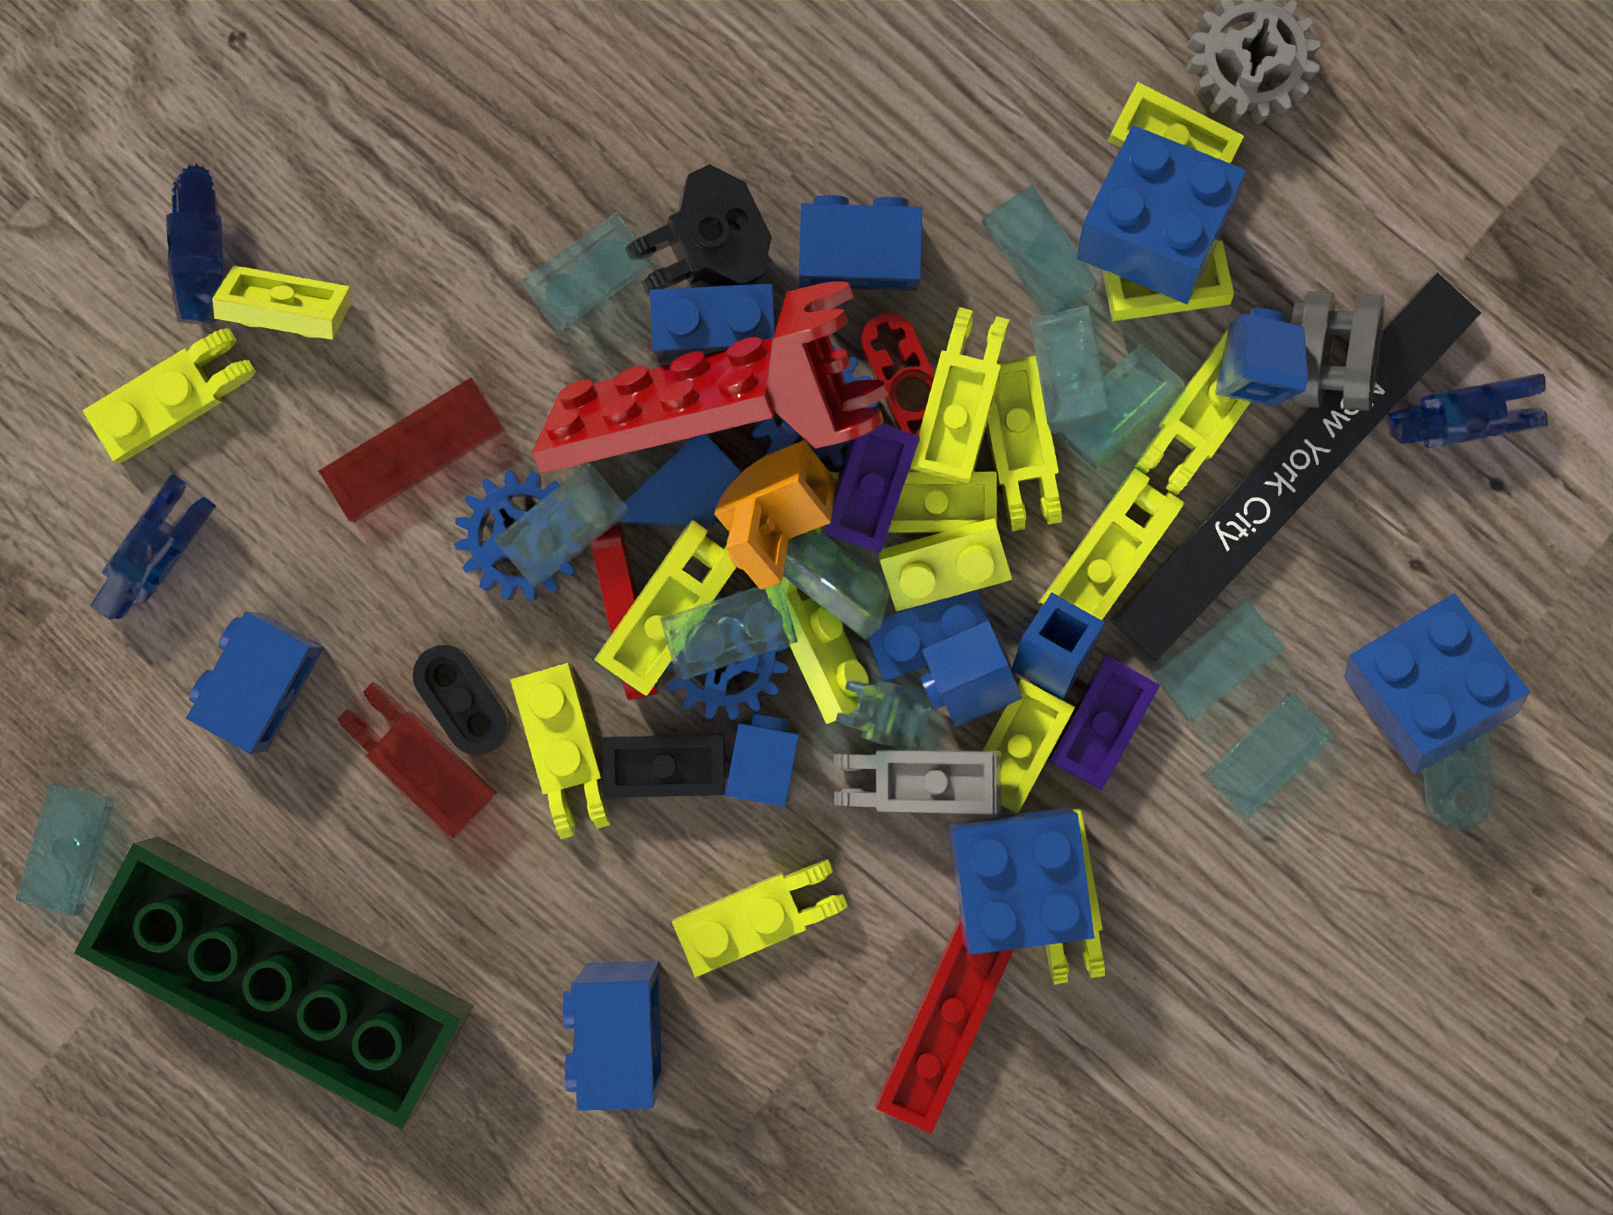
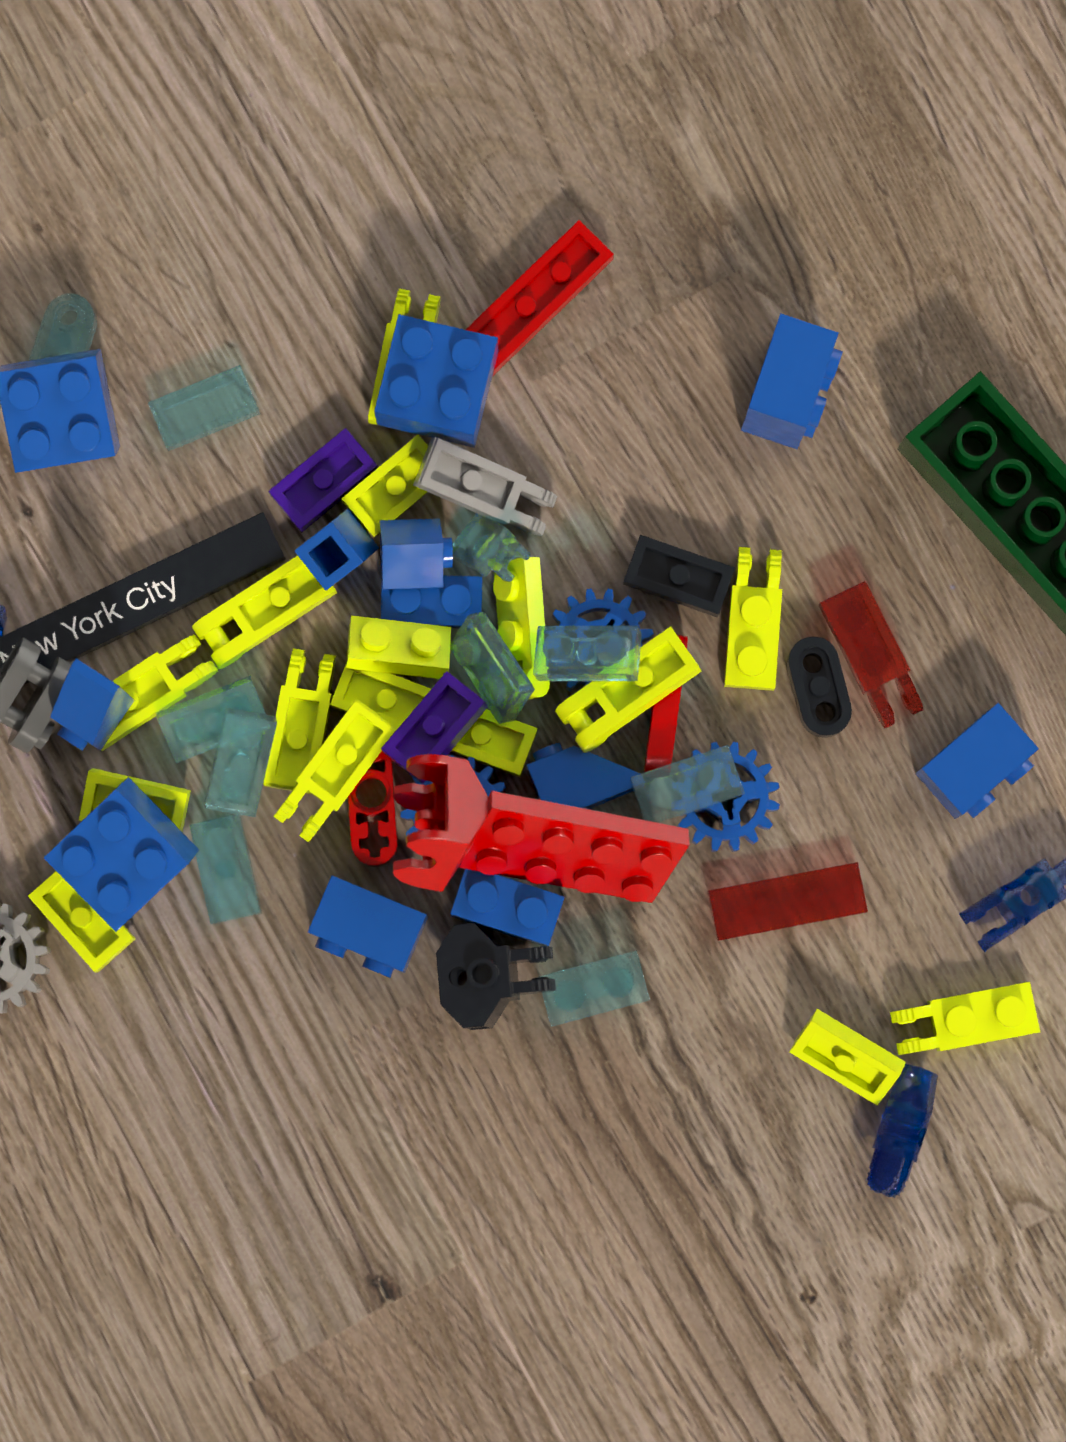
camera: 160 degrees left, 5 degrees down
neon yellow hinge [672,859,848,978] -> none
light orange brick [714,440,836,590] -> none
blue brick [725,713,799,807] -> none
clear light blue tile [1151,601,1285,721] -> none

